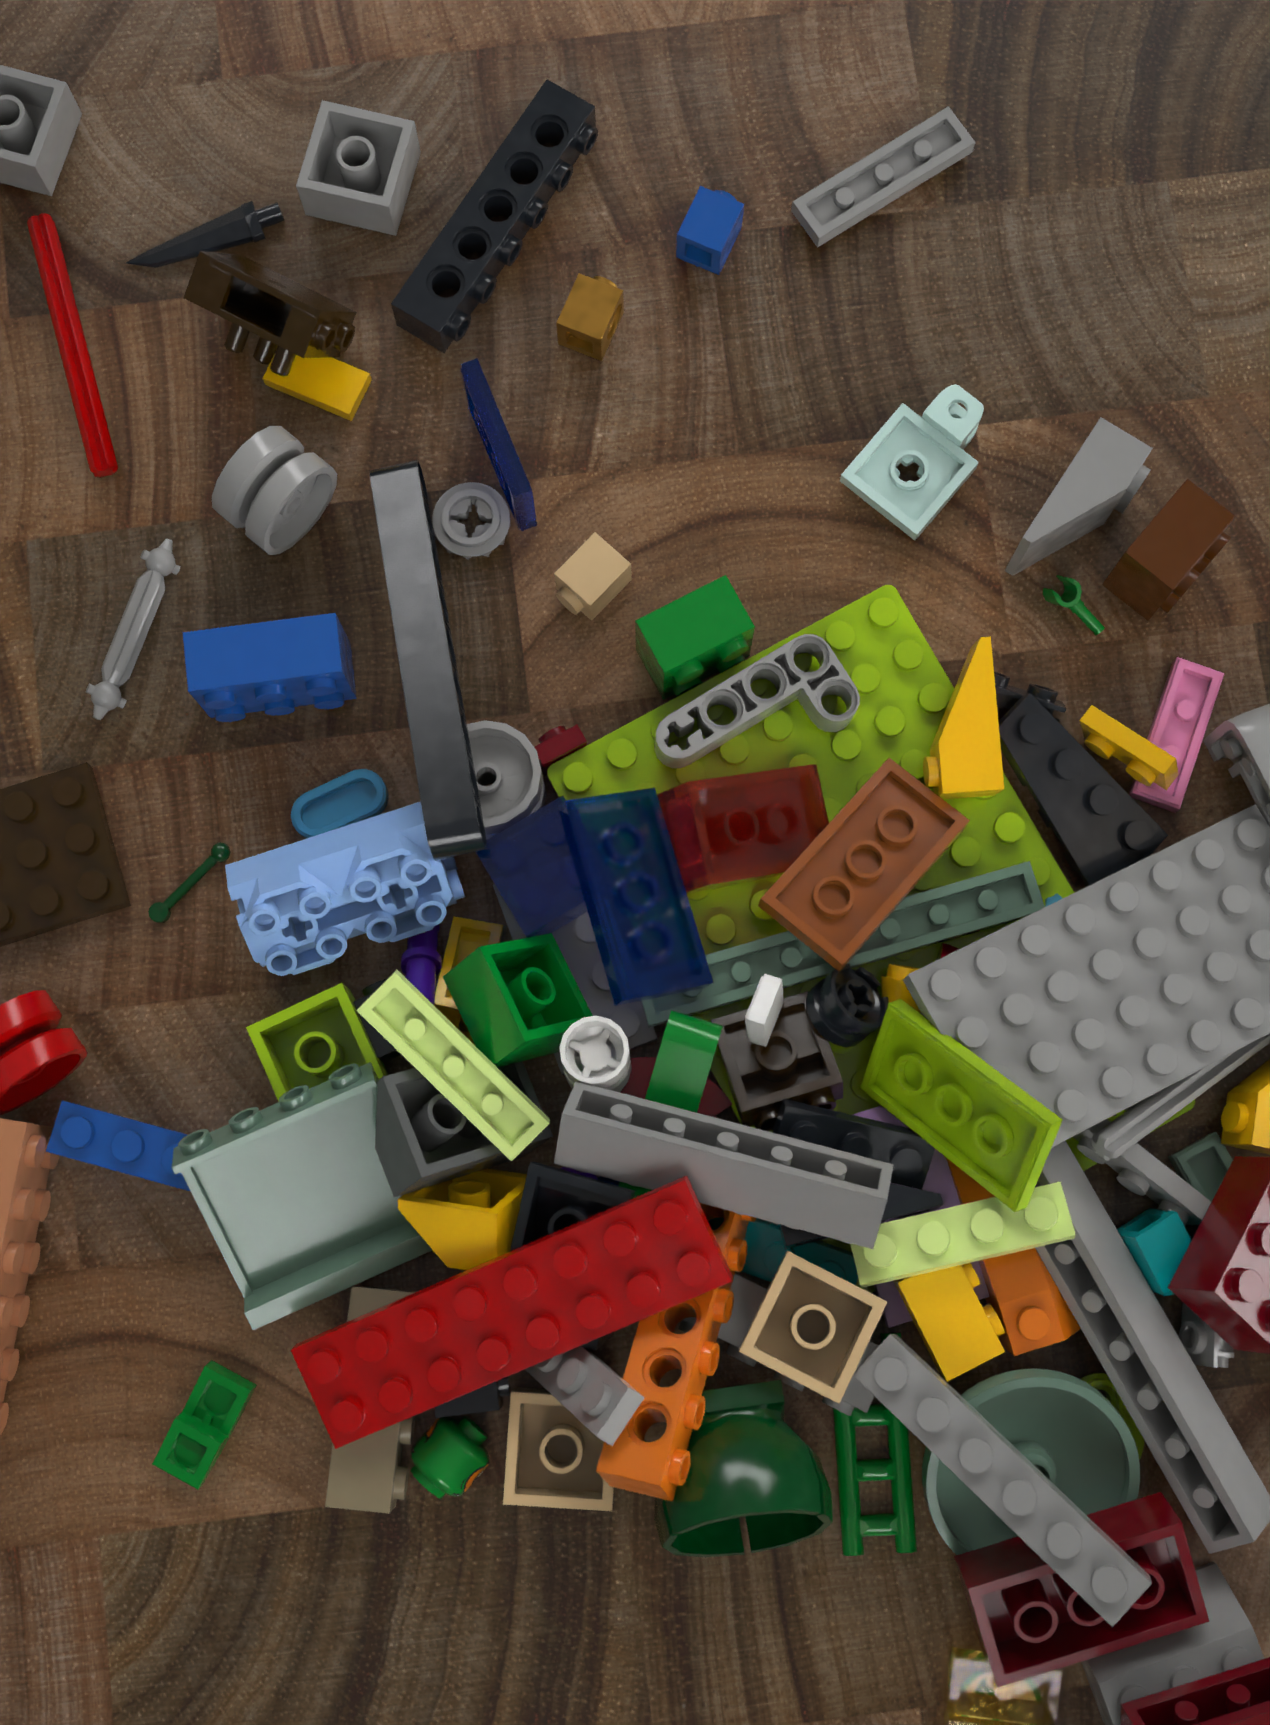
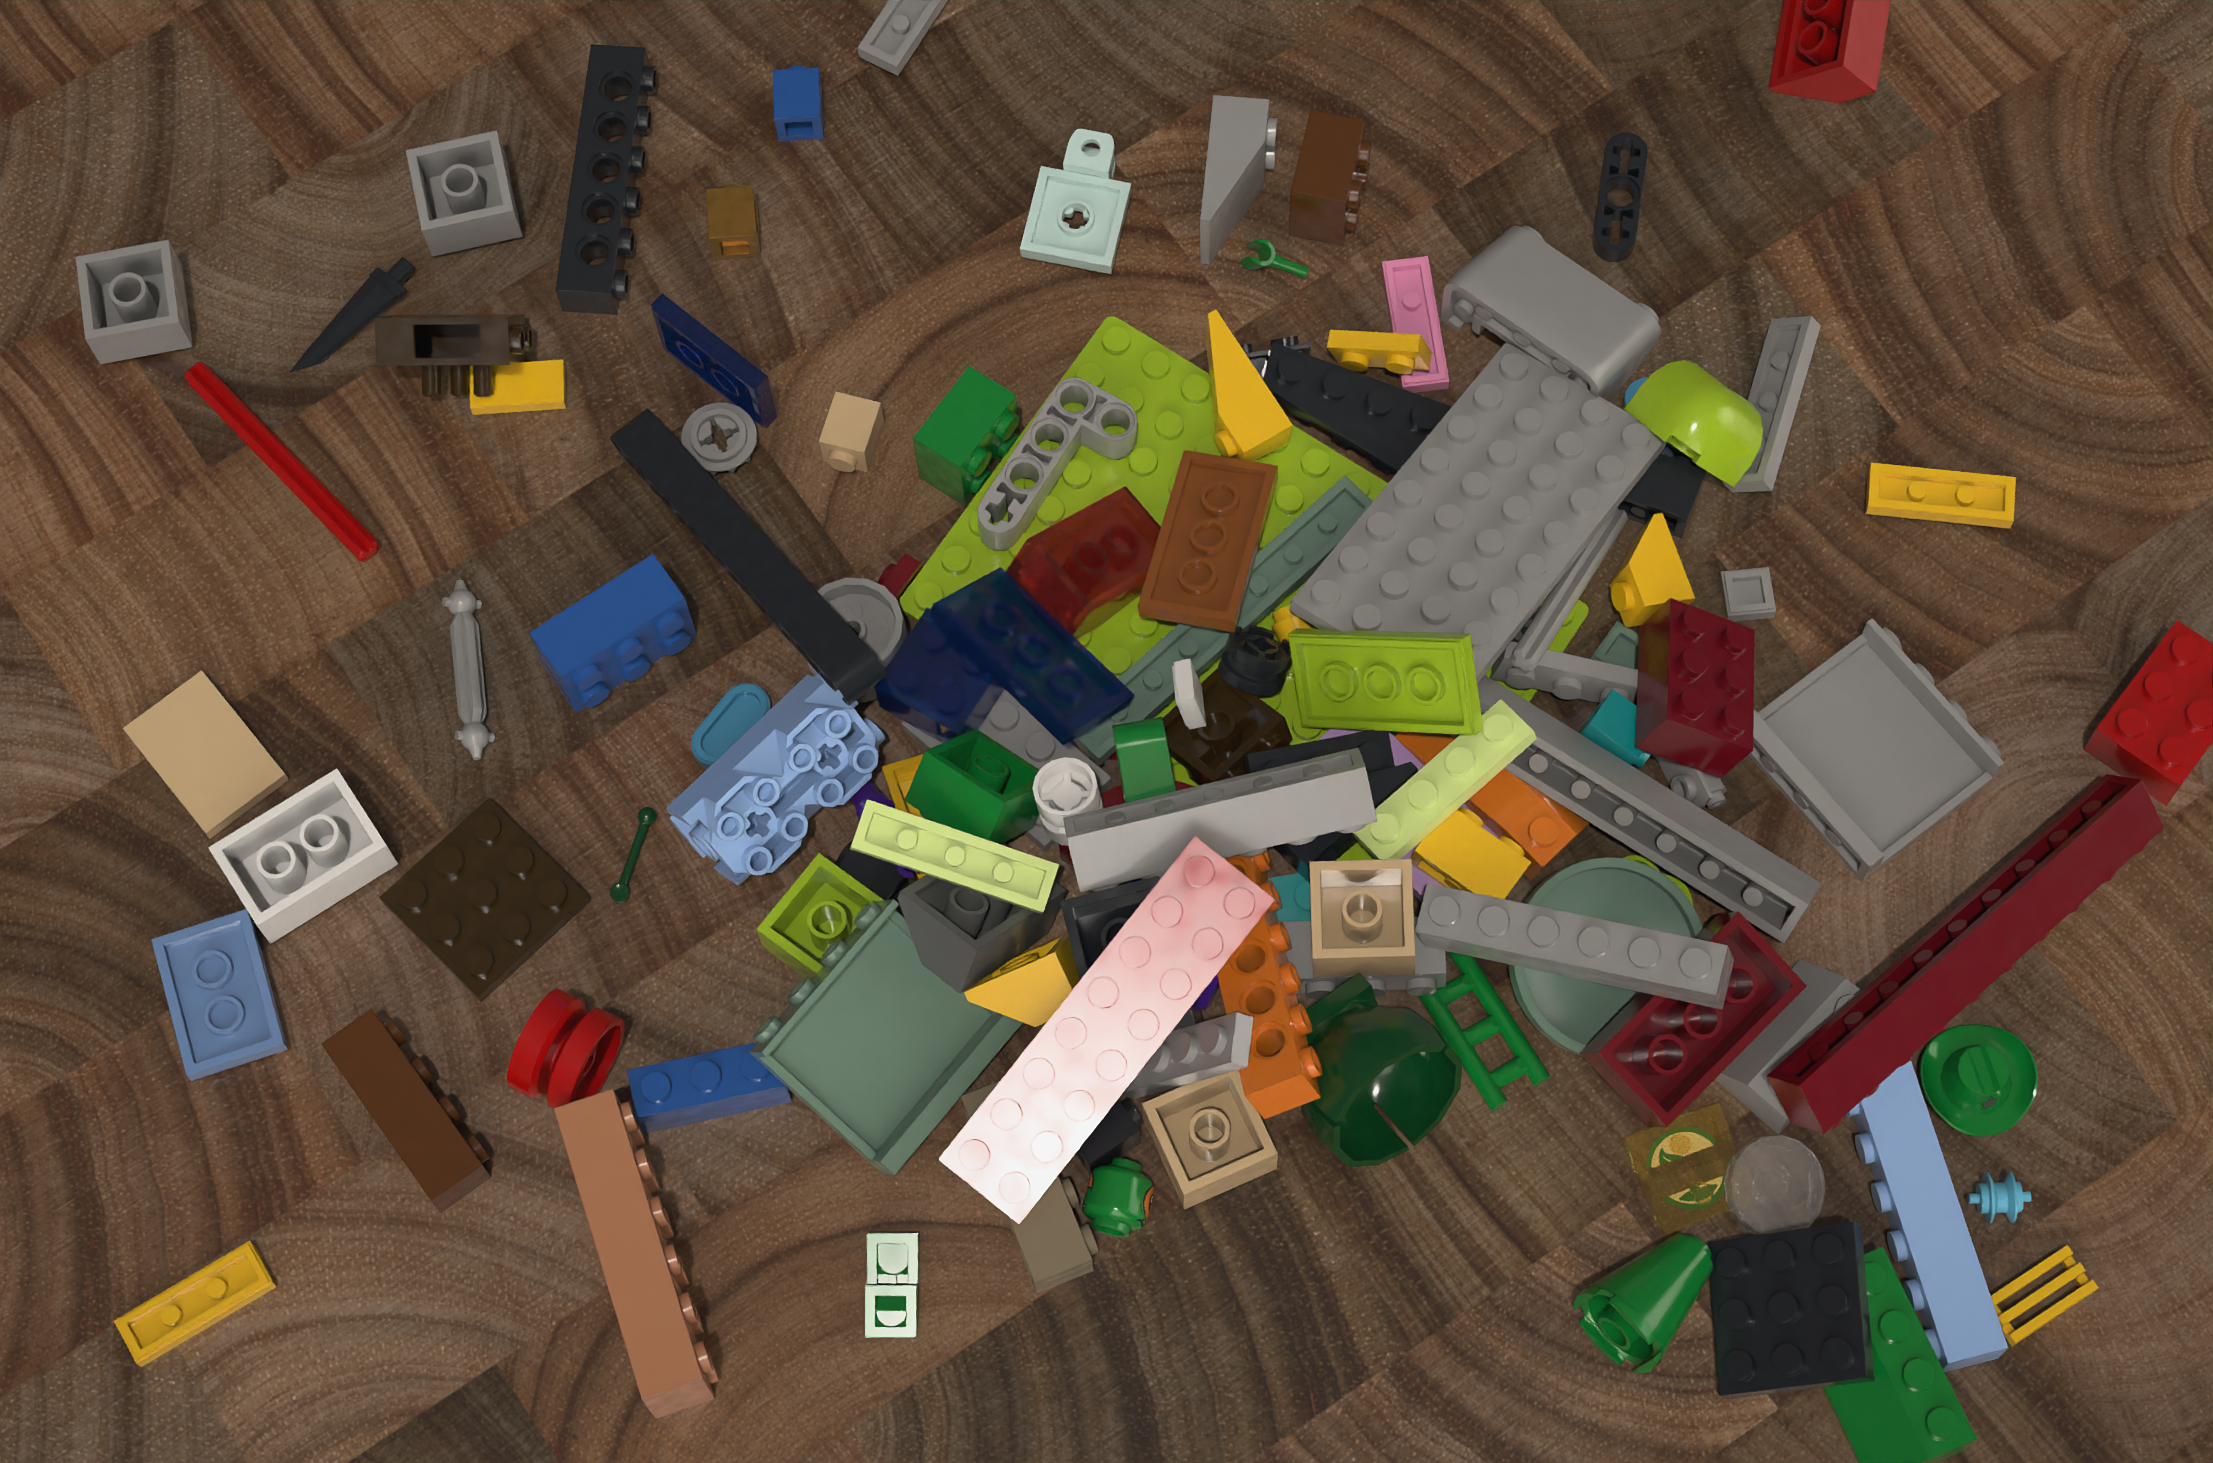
camera: 25 degrees left, 10 degrees down
light grey wheel [212,426,337,555] -> none

